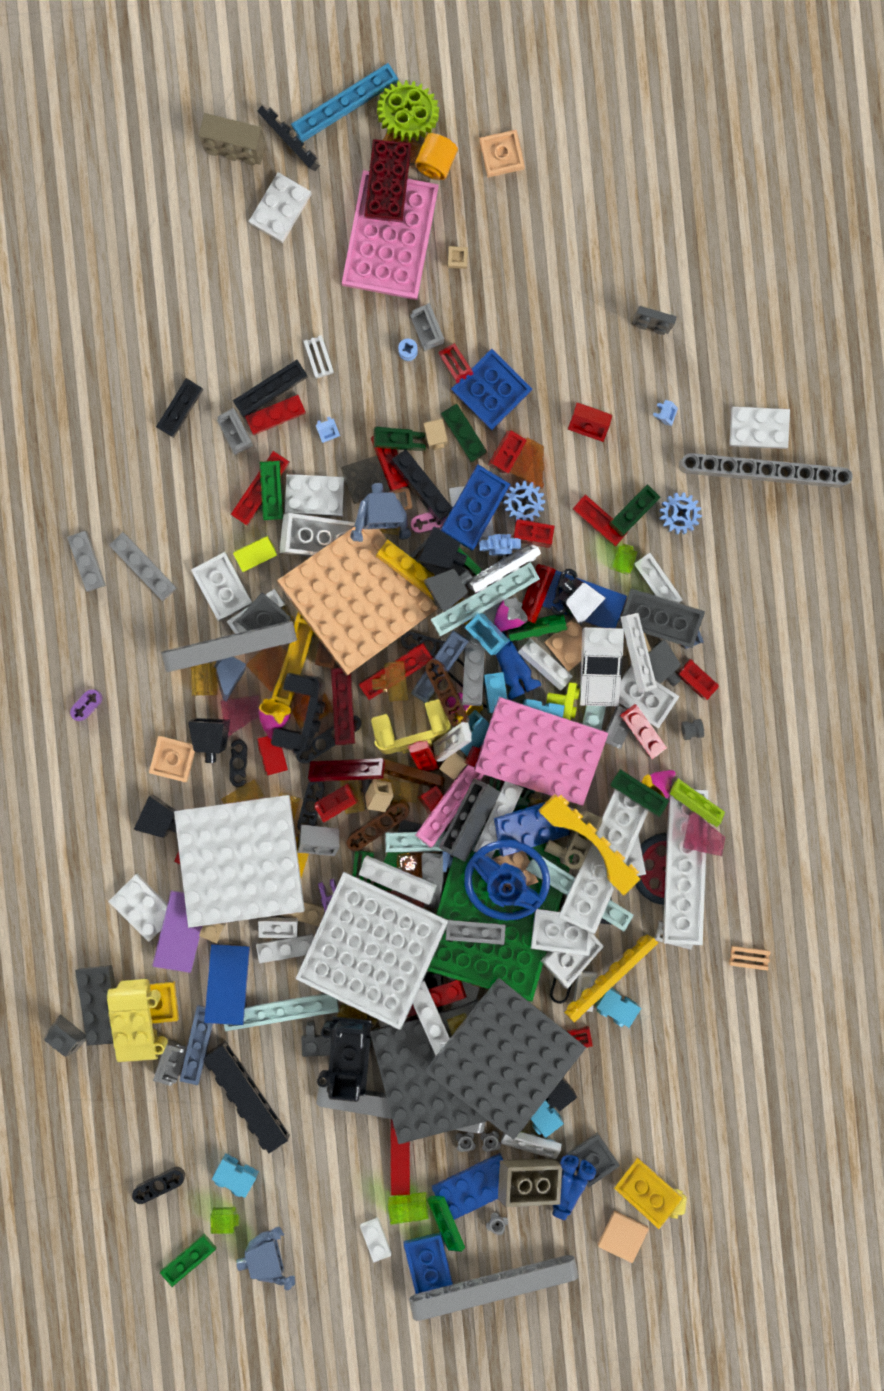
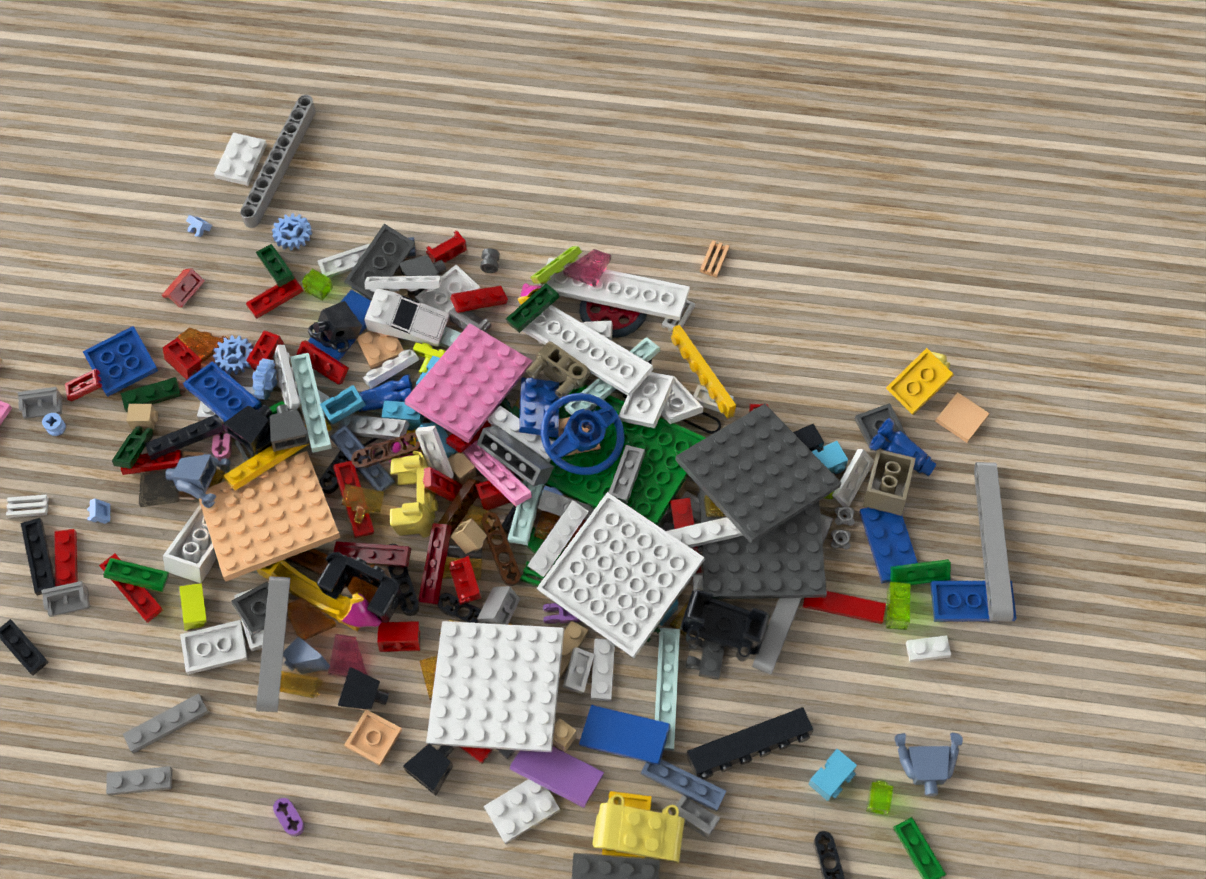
camera: 80 degrees left, 25 degrees down
black piece [229,739,248,787] -> none
white plate [285,474,345,516] -> none
light grey plate [486,1213,508,1235] -> none
hat [494,597,528,632] -> none
green plate [508,614,567,641] -> none
yellow arch [538,794,640,895] -> none
medium azure brick [595,988,641,1028] -> none
dark grey plate [632,306,677,335] -> none

